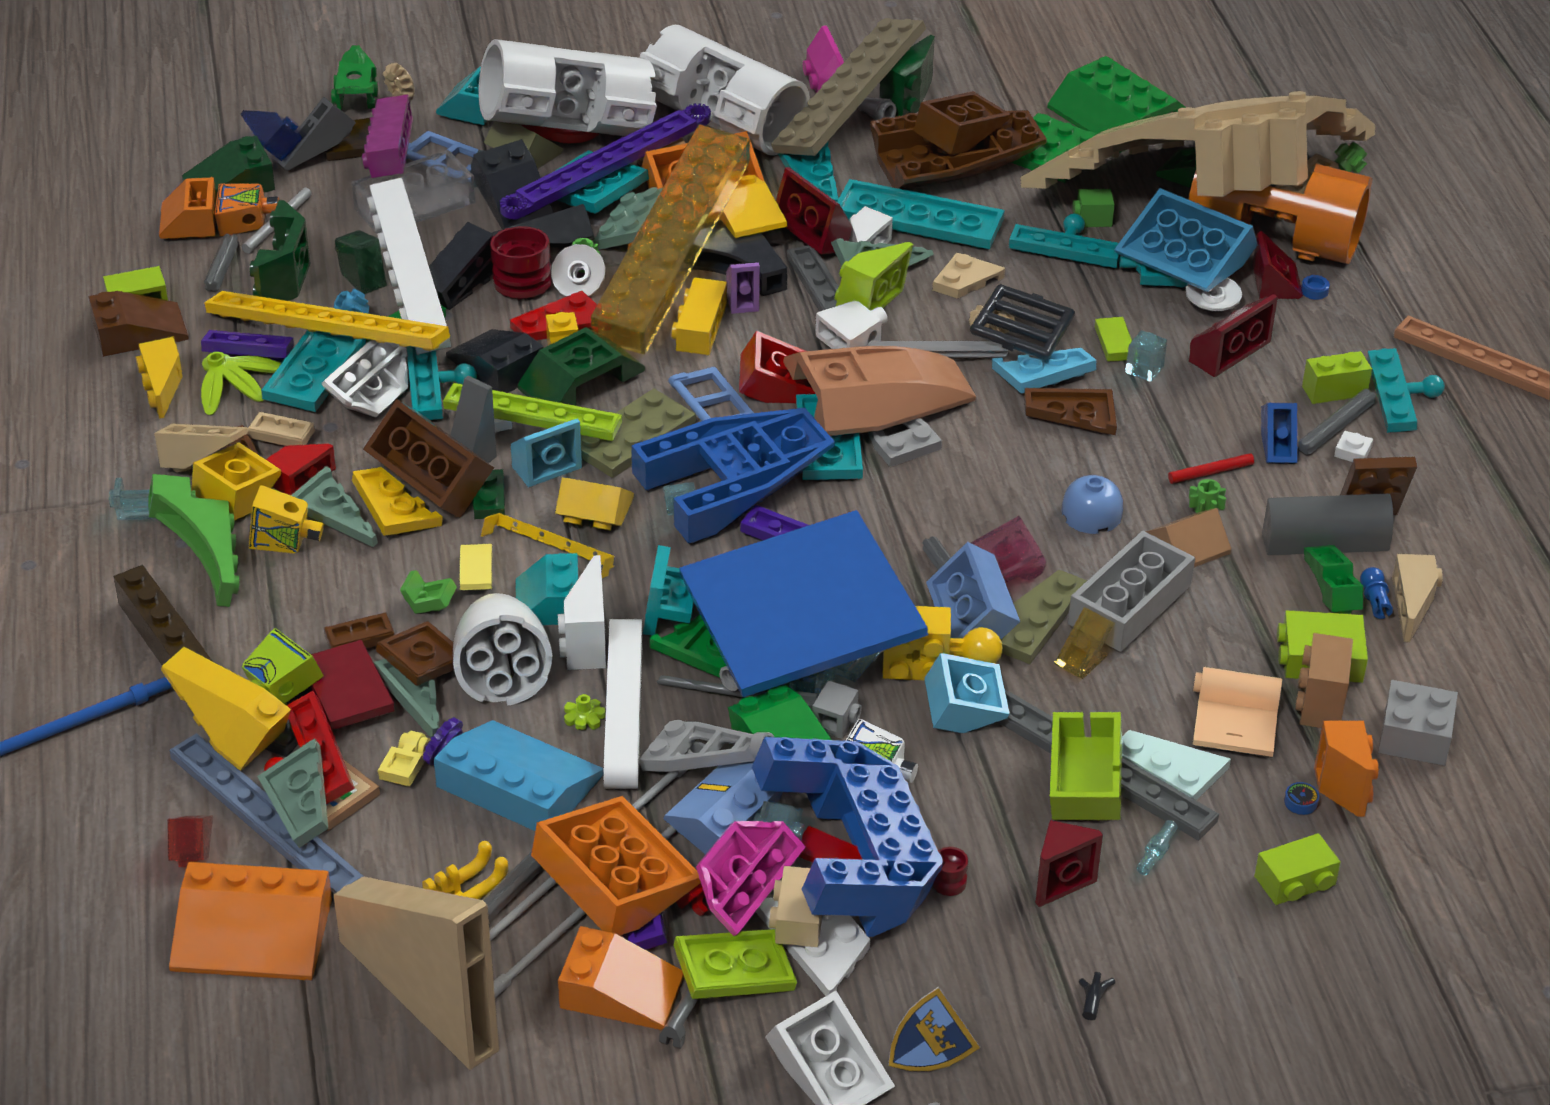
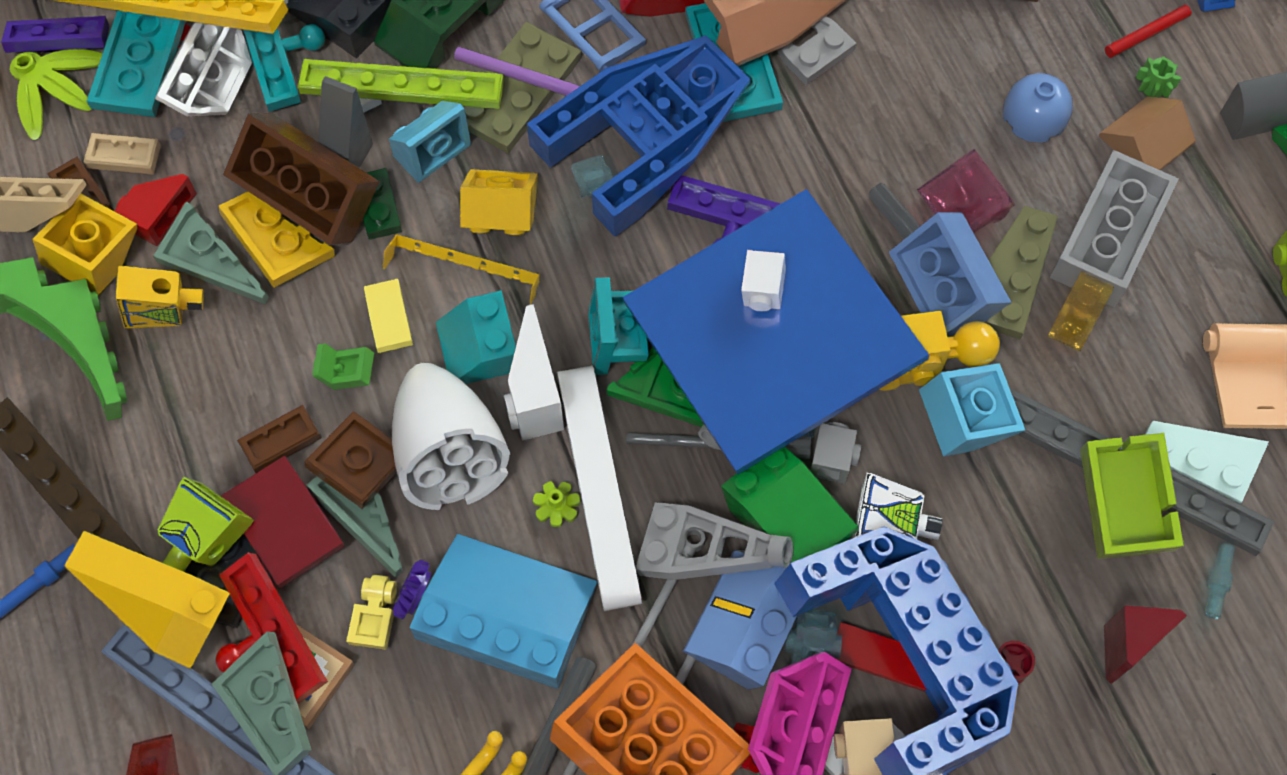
camera: 10 degrees left, 25 degrees up
none -> medium lavender bar [454,47,580,96]
none -> white brick [741,250,786,311]

